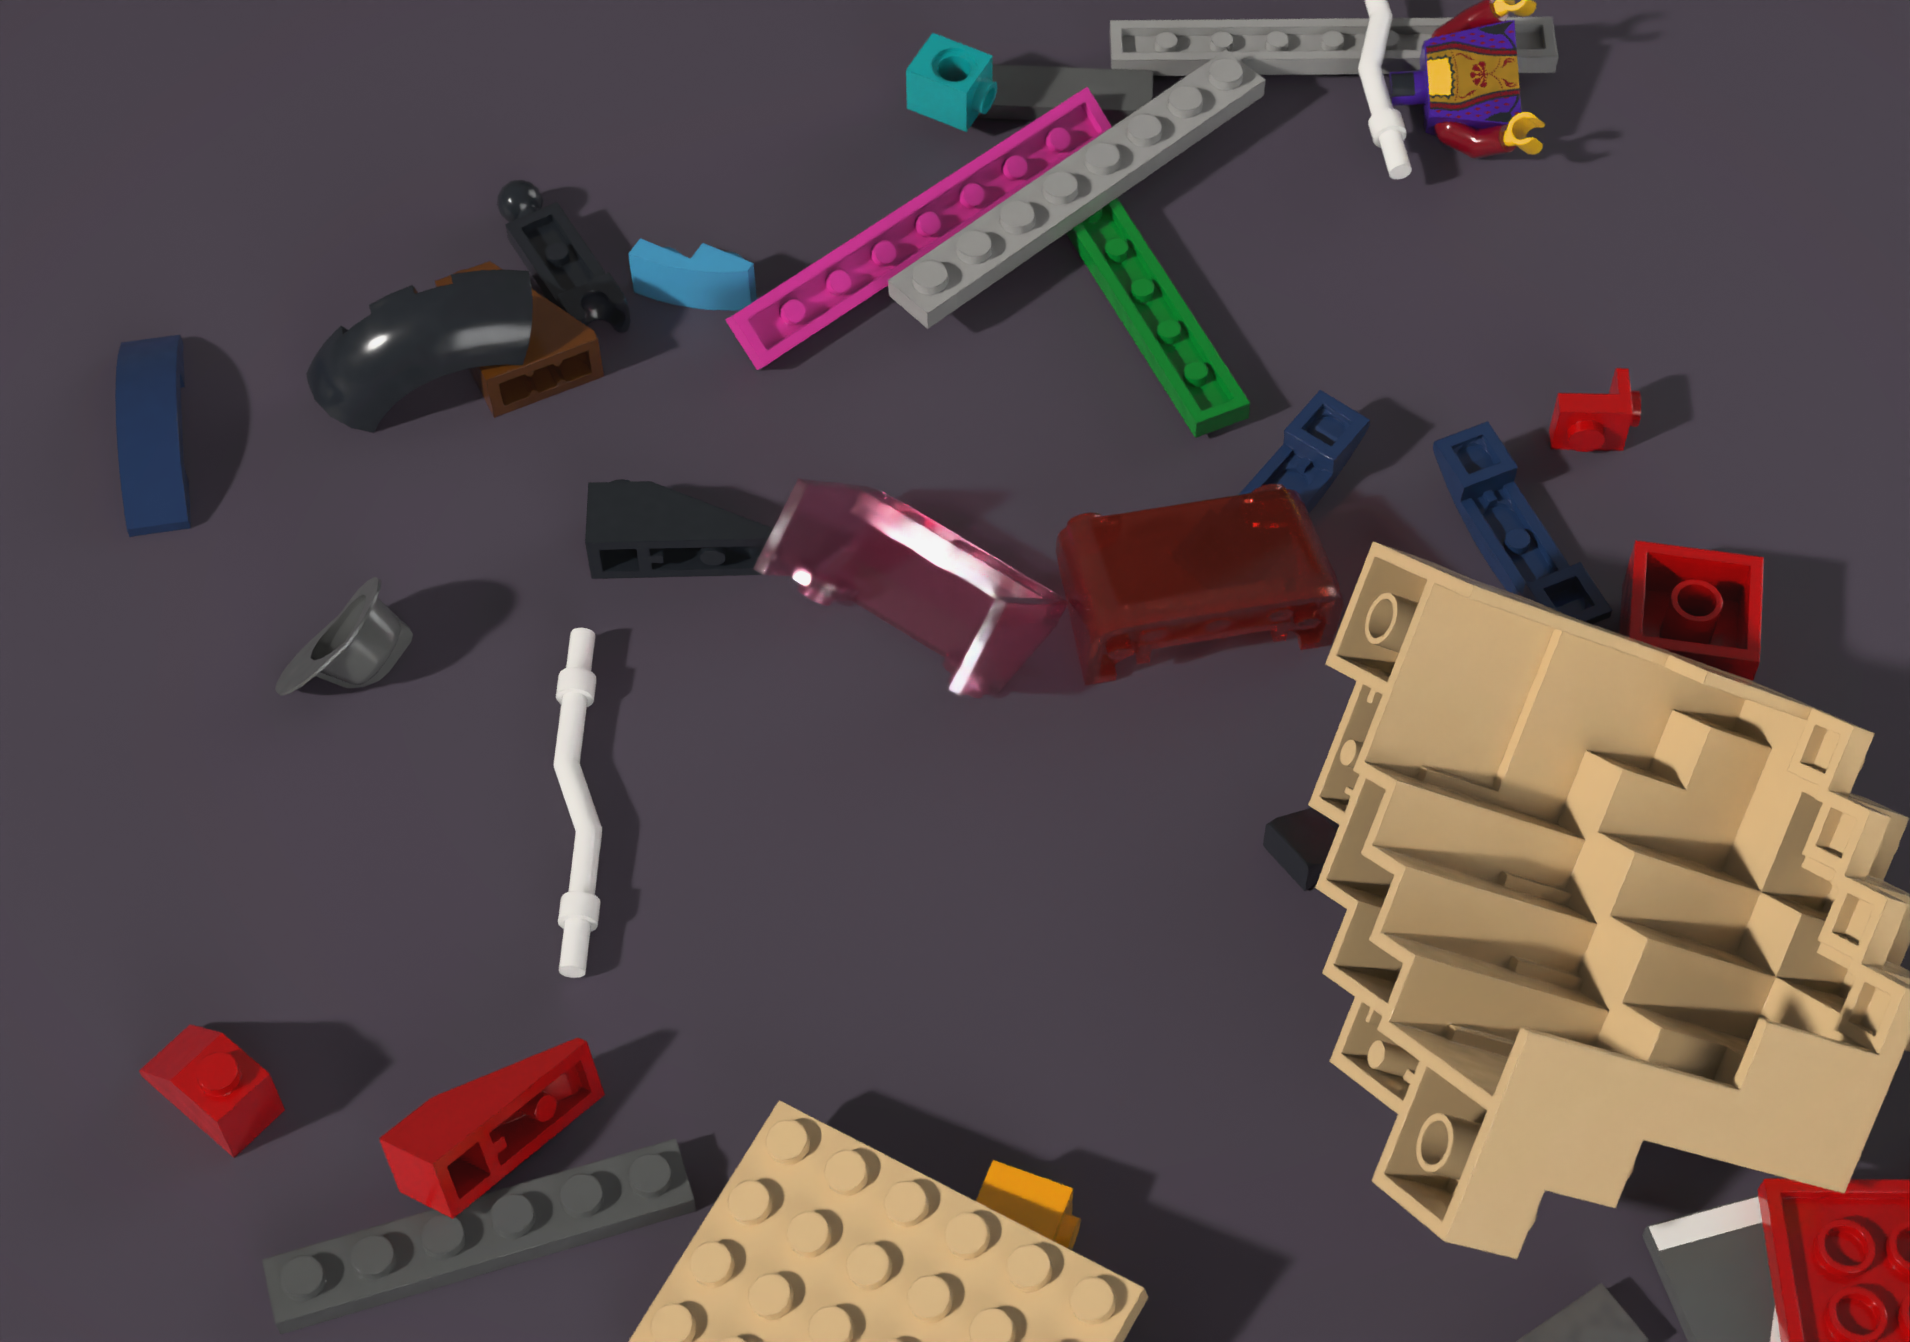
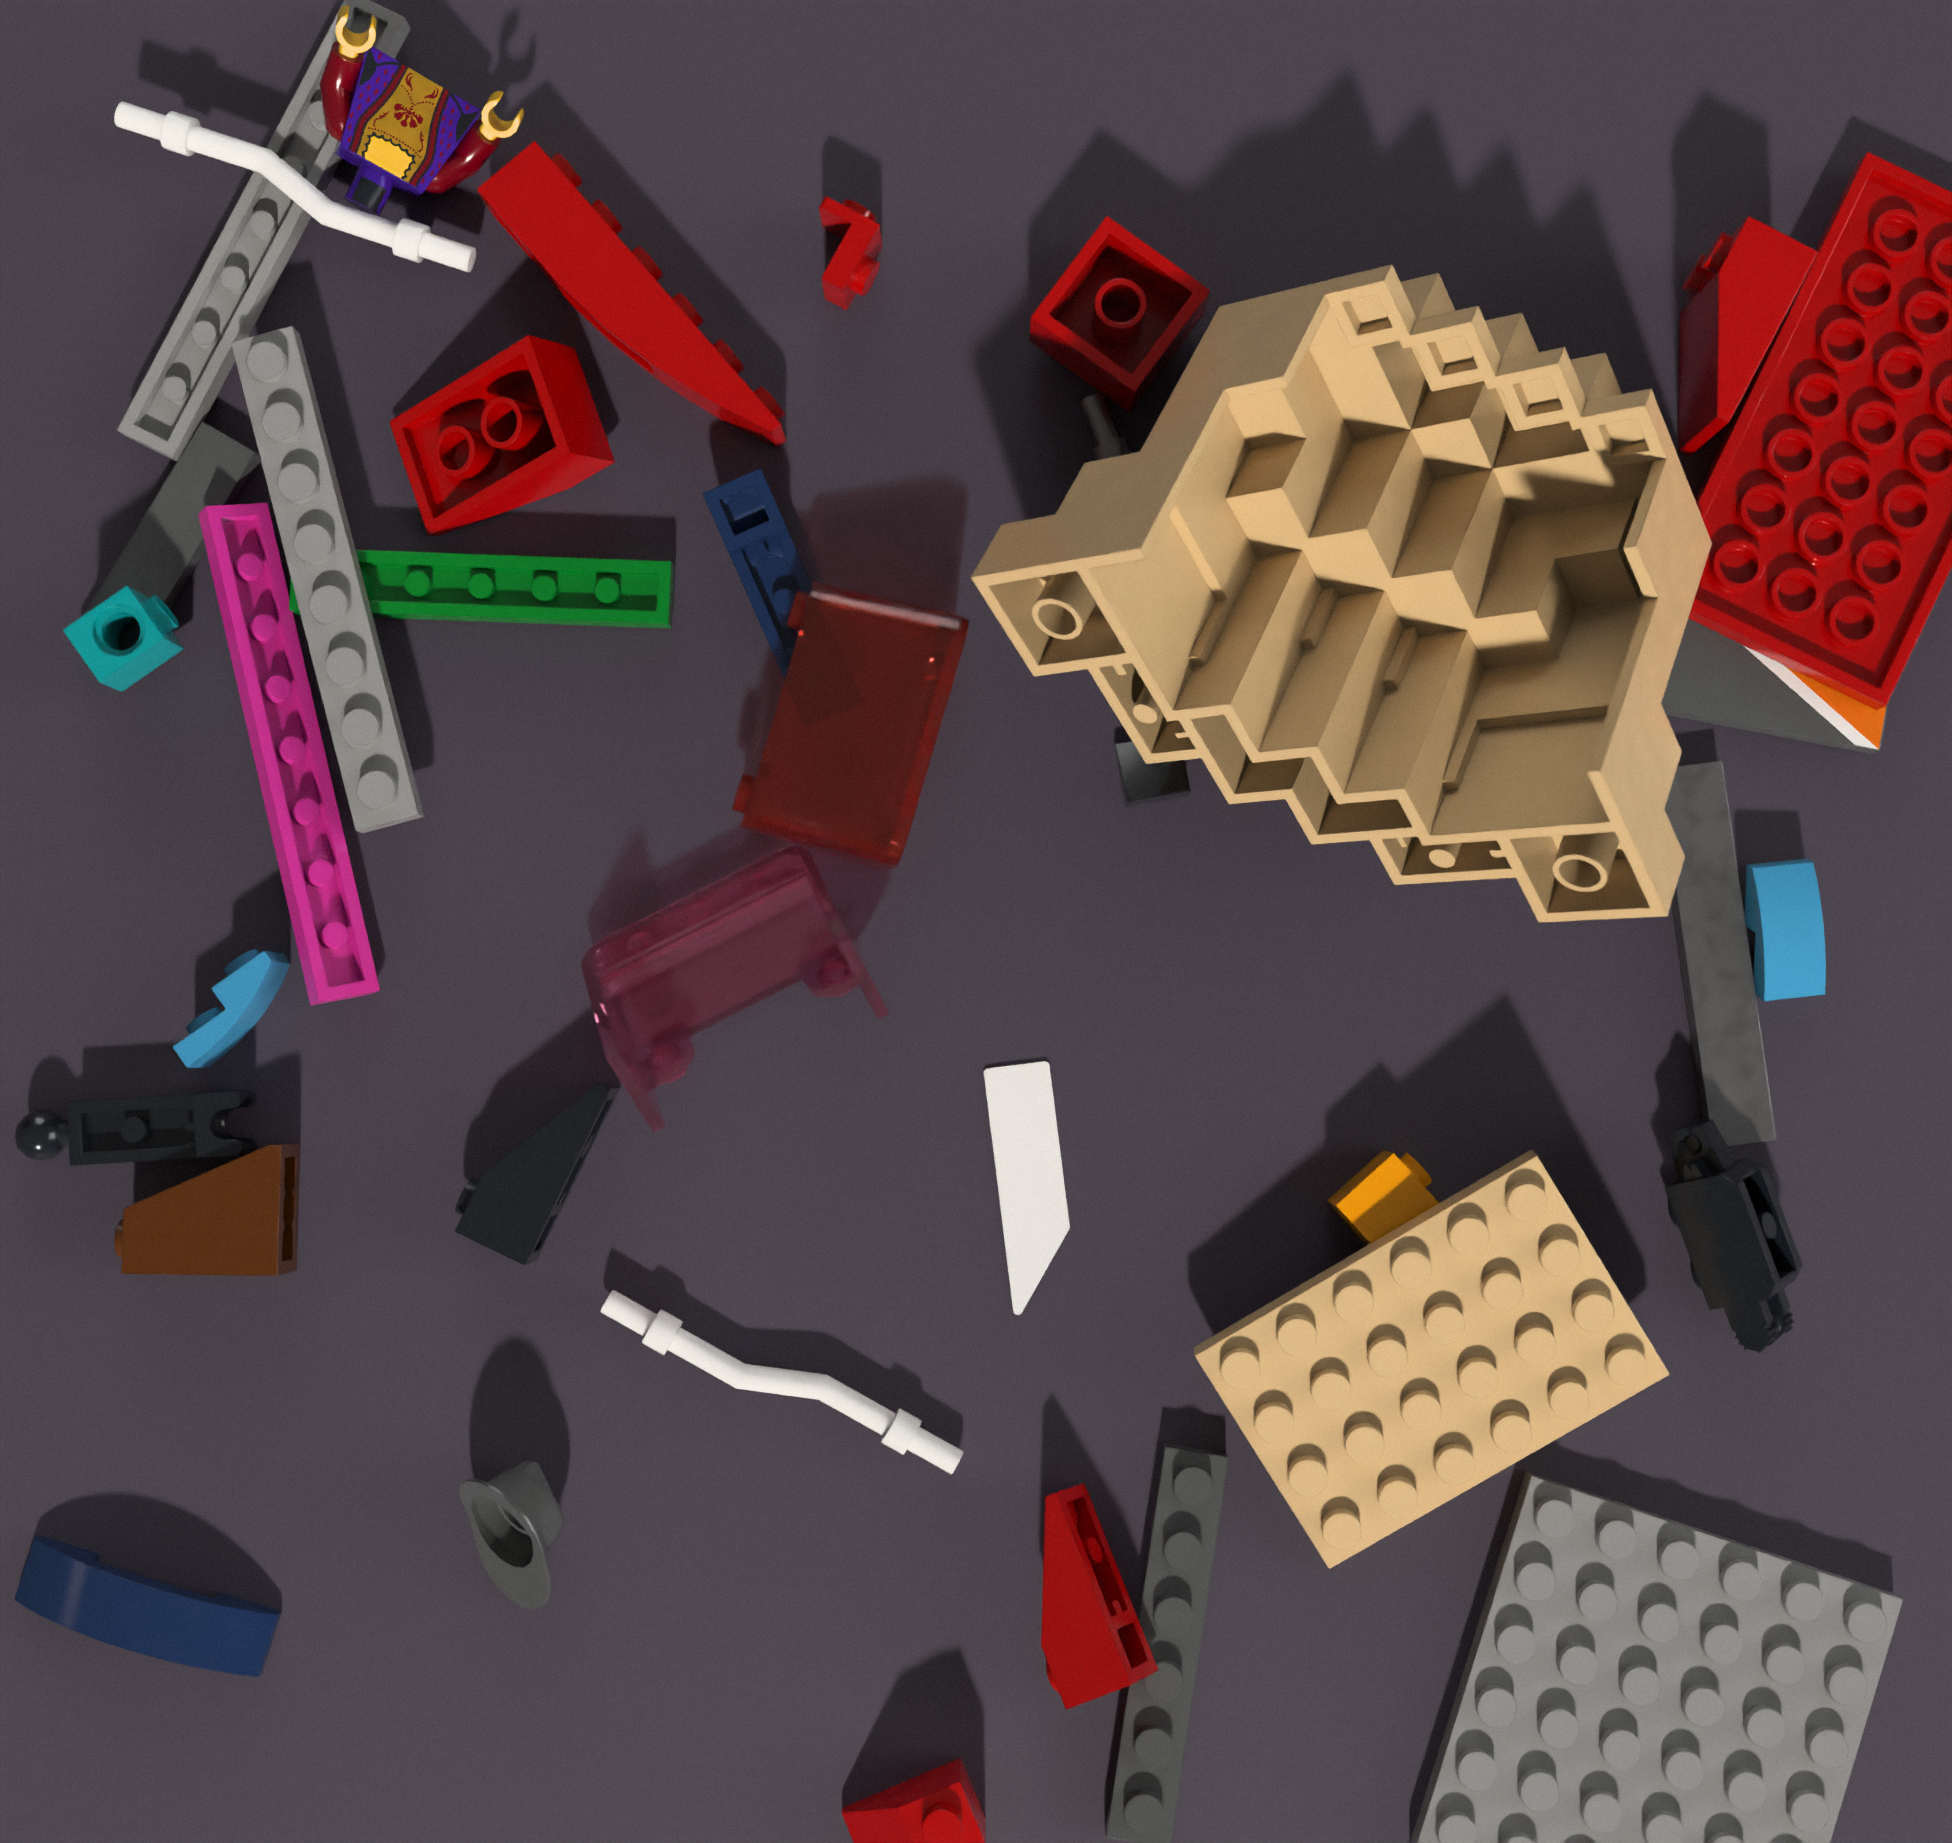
camera: 60 degrees left, 30 degrees up
black brick [306,270,533,433] -> none
dark blue slope [1433,421,1613,624] -> none
none -> red slope [389,335,615,537]
none -> red slope [477,140,786,448]
none -> white sticker [984,1061,1070,1315]

